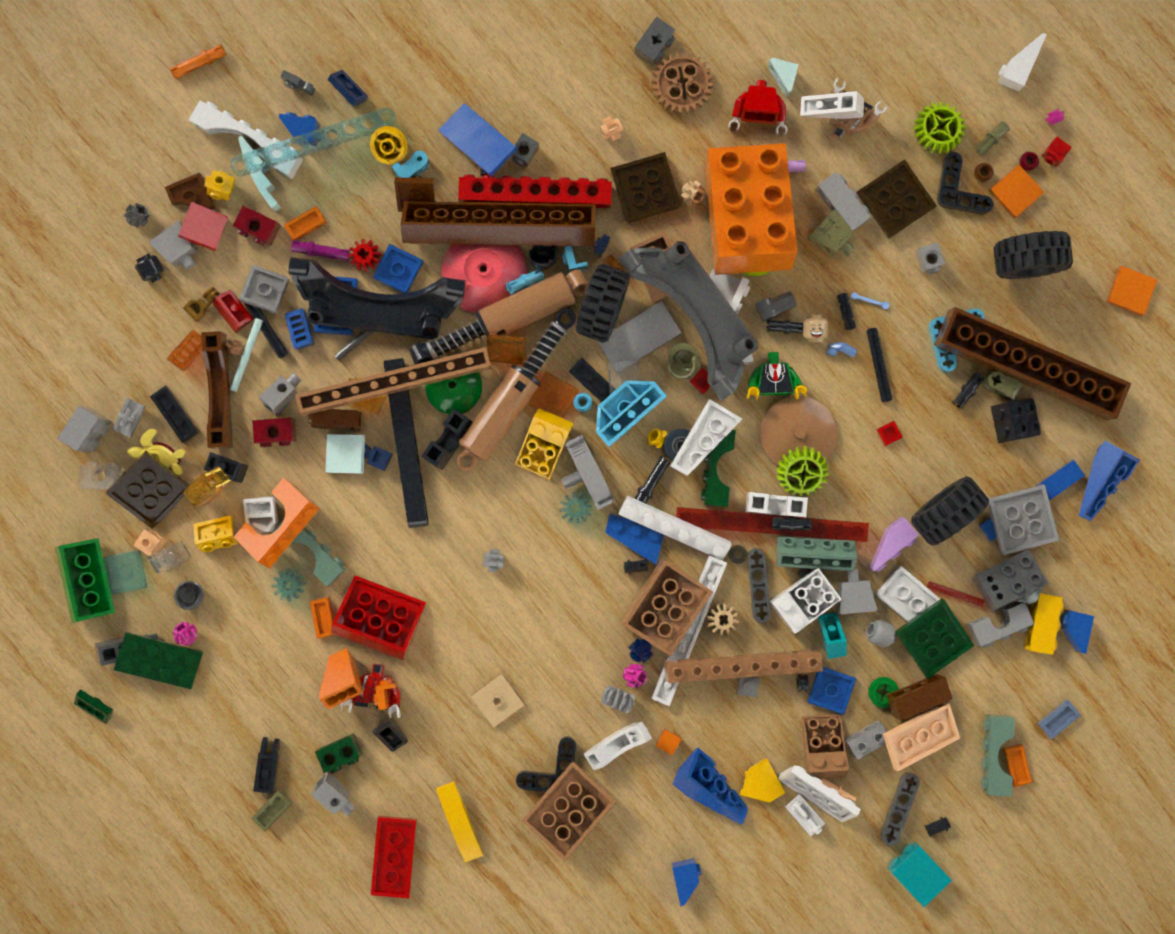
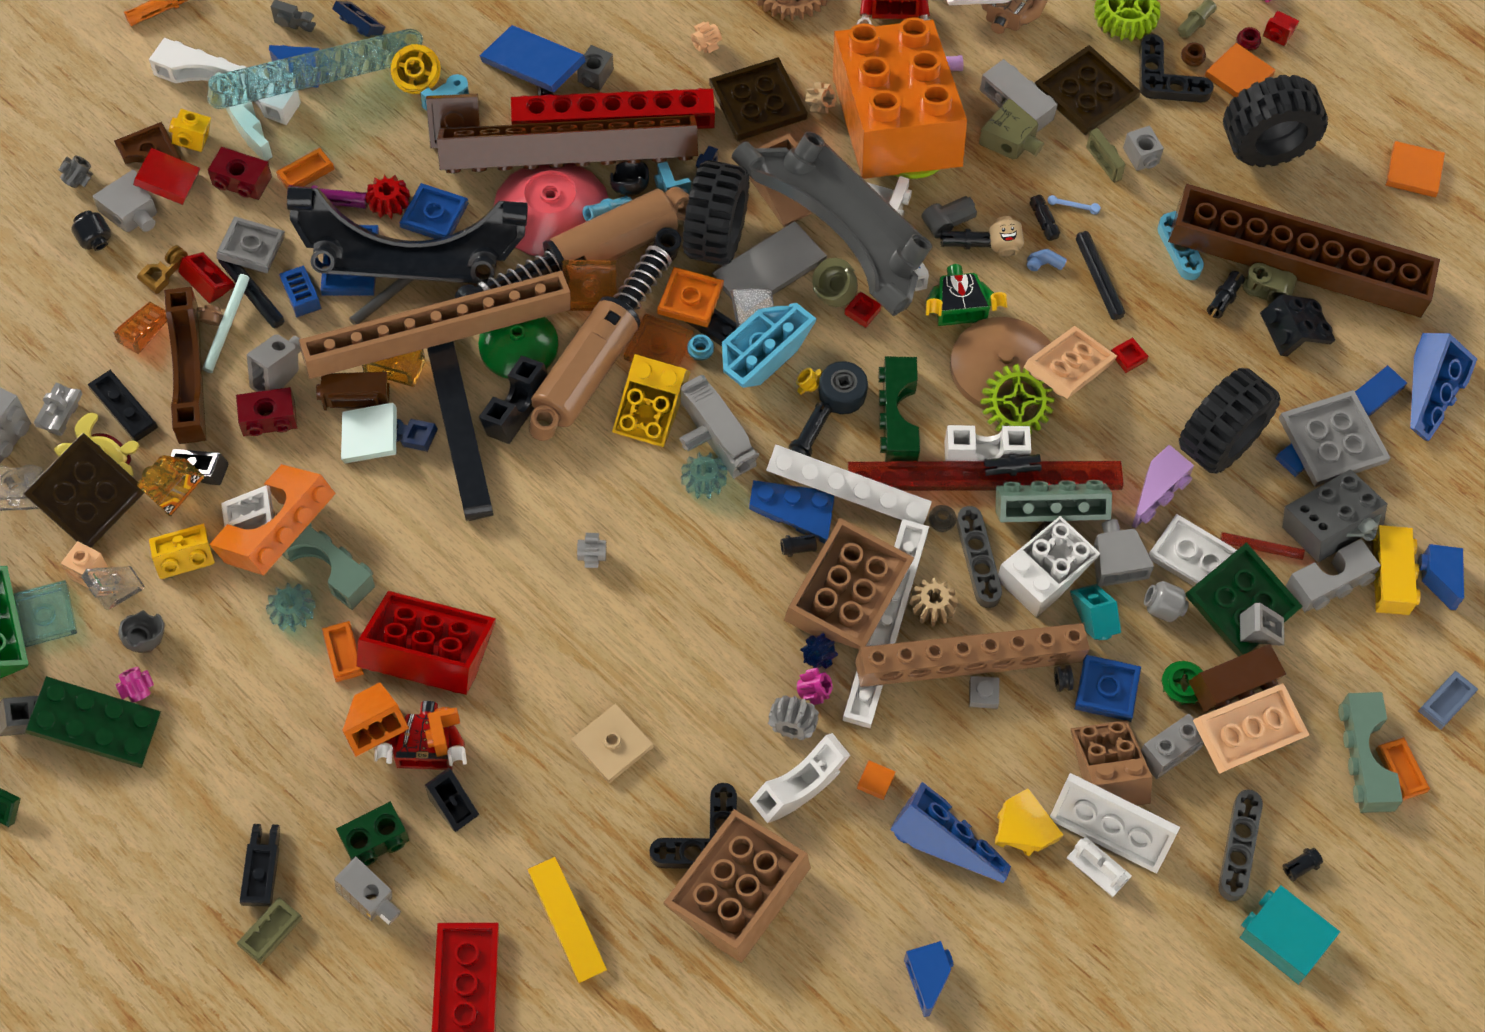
camera: 10 degrees left, 25 degrees down
white wing [670,399,742,476] -> none
none -> orange tile [657,267,724,328]
none -> light nougat plate [1023,326,1117,399]
none -> olive plate [1086,128,1126,183]
none -> light grey slope [1240,603,1284,646]

